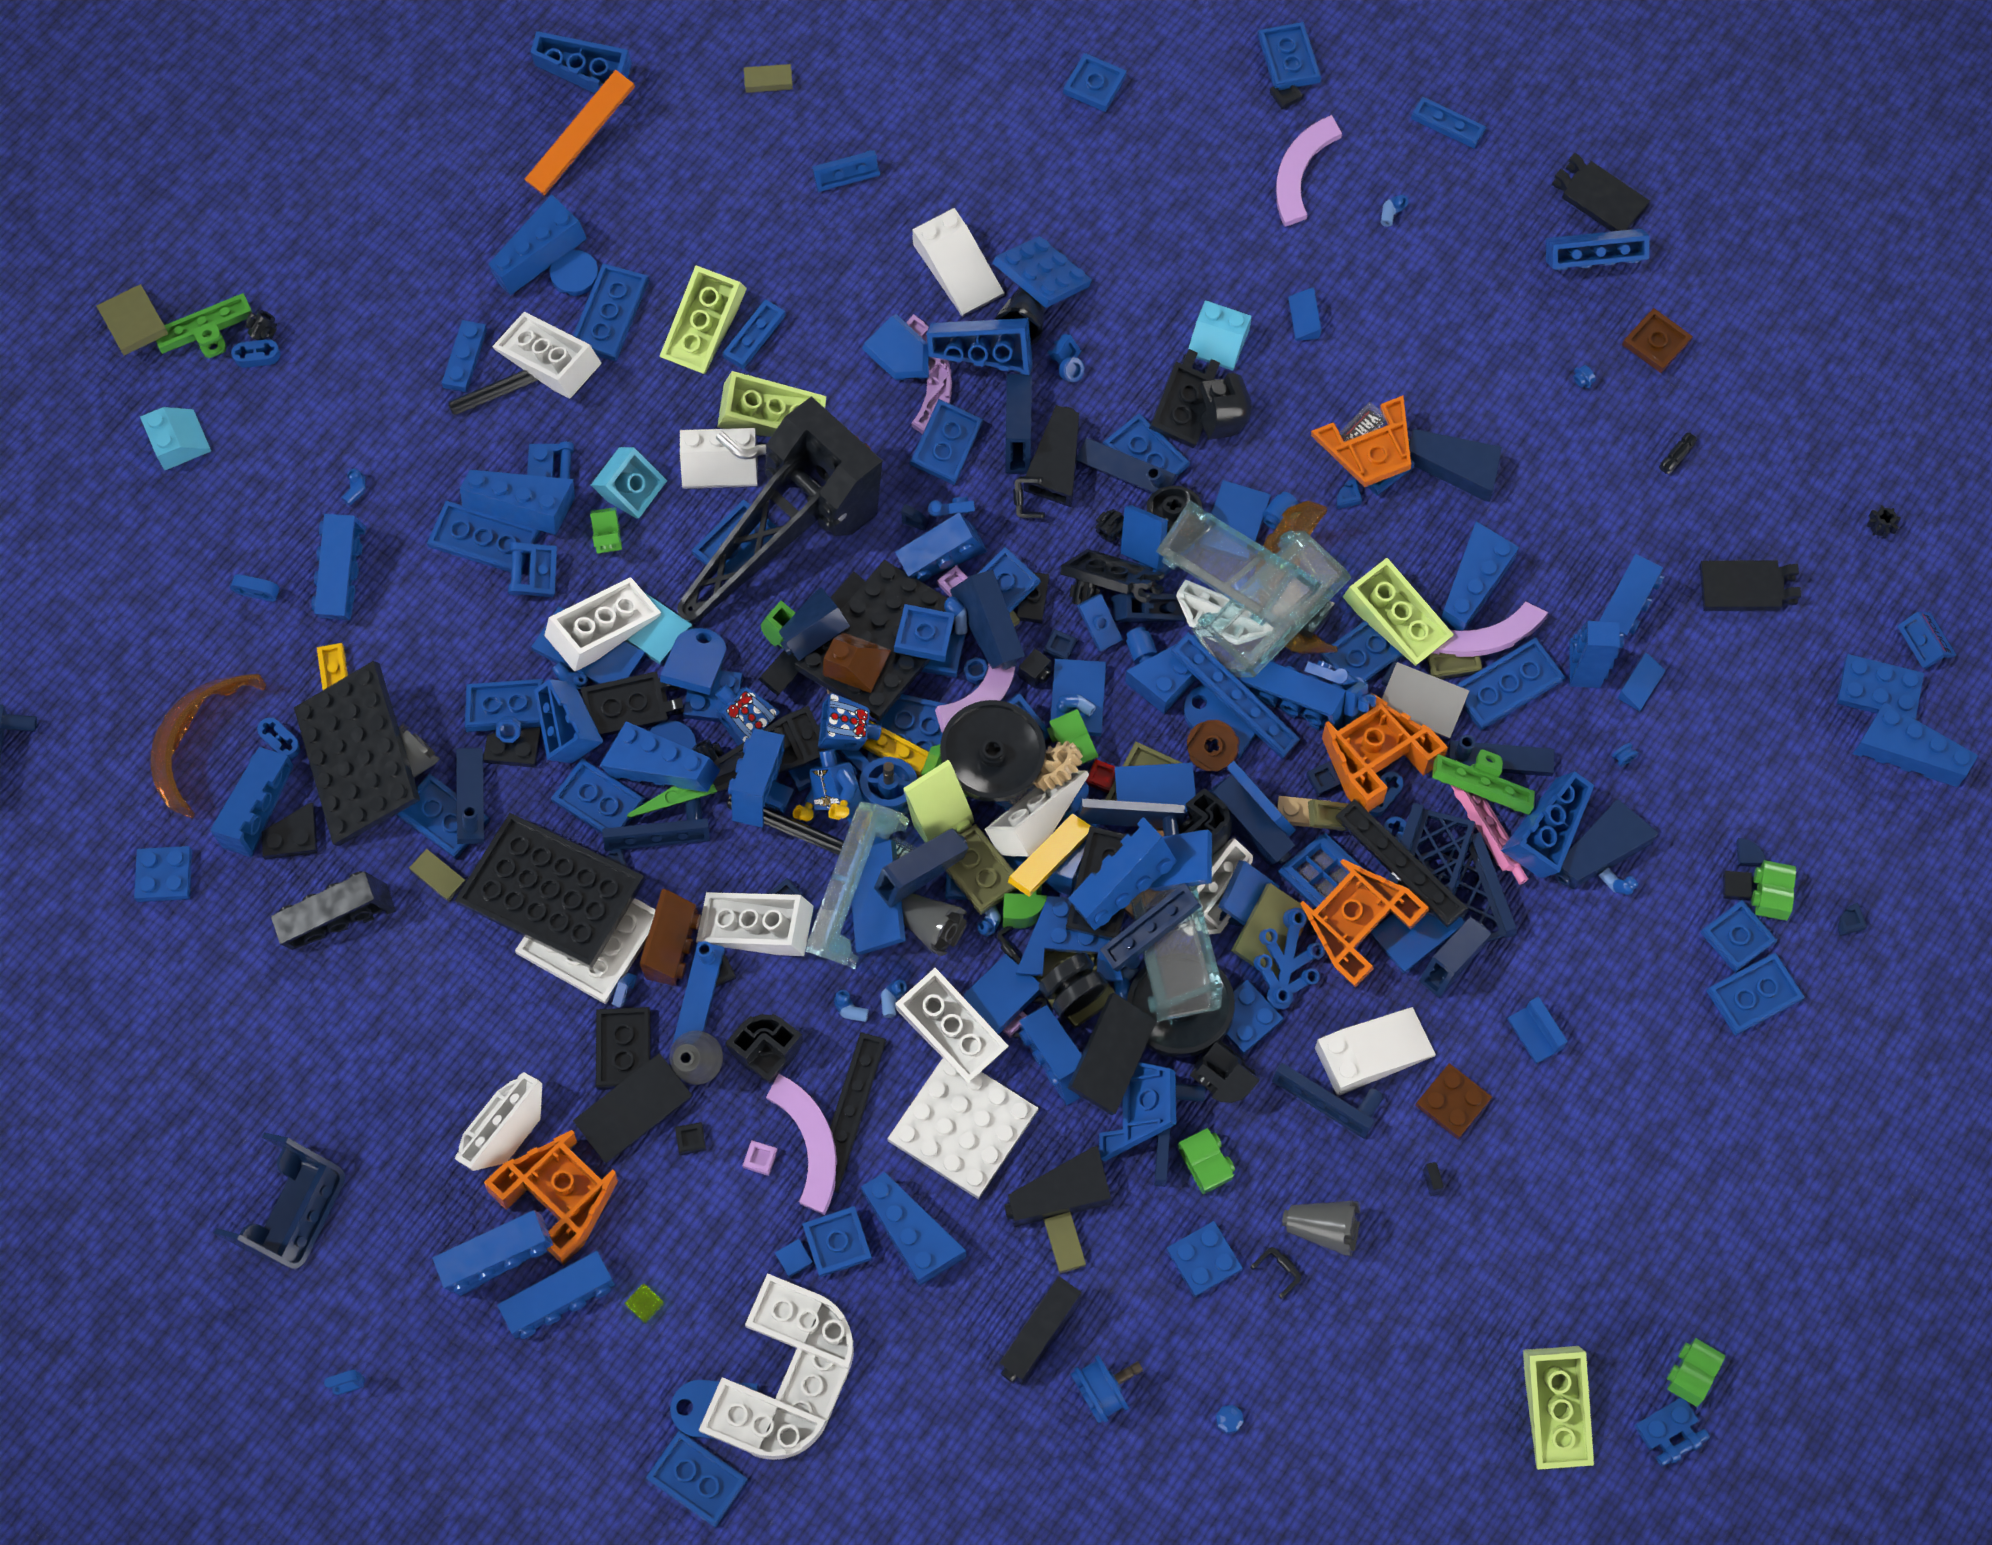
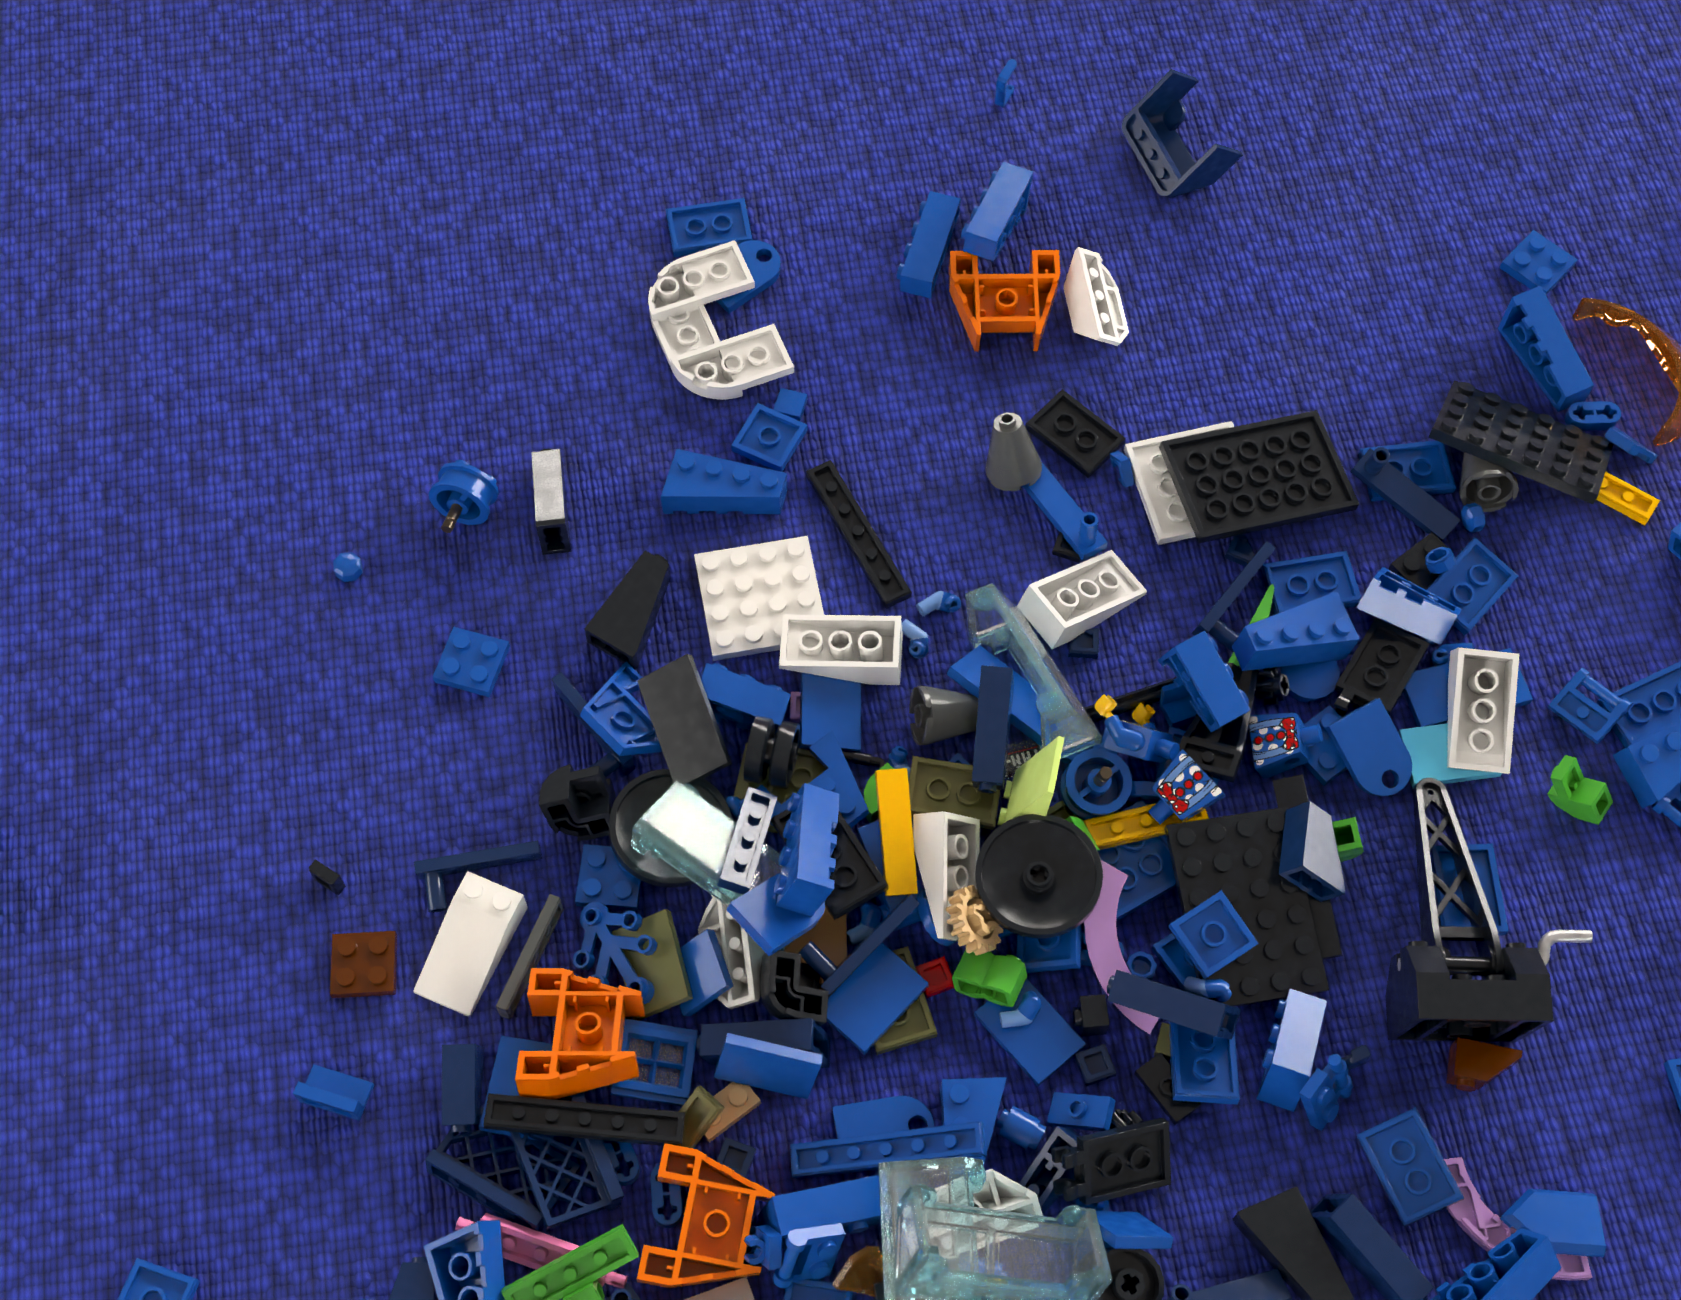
camera: 135 degrees right, 5 degrees down
black wing [262,803,318,860] -> none
wedge [271,871,396,950] -> none
olive tile [409,849,466,902] -> none
black tile [573,1053,693,1164] -> none
medium azure slope [591,447,667,519] -> none
clear neon green tile [624,1283,664,1324] -> none
reddish brown slope [640,889,701,987] -> none
black tile [675,1122,706,1155] -> none
white slope [680,428,758,489] -> none
yellowish green slope [717,371,826,437] -> none
black brick [726,1014,803,1084] -> none
lavender tile [743,1140,778,1176] -> none
lavender tile [766,1074,837,1215] -> none
reddish brown slope [823,632,891,693] -> none
lavender tile [937,565,968,597] -> none
black piece [1013,476,1045,518] -> none
olive tile [1044,1212,1086,1274] -> none
black gear [1095,509,1124,542] -> none
bright green brick [1177,1128,1235,1195] -> none
reddish brown plate [1187,720,1240,771] -> none
black piece [1250,1247,1301,1299] -> none
dark grey cone [1282,1200,1360,1256] -> none
yellowish green slope [1523,1346,1594,1469] -> none
none -> dark grey tile [496,894,564,1020]
none -> blue tile [1461,503,1486,533]
none -> blue tile [1604,426,1658,464]

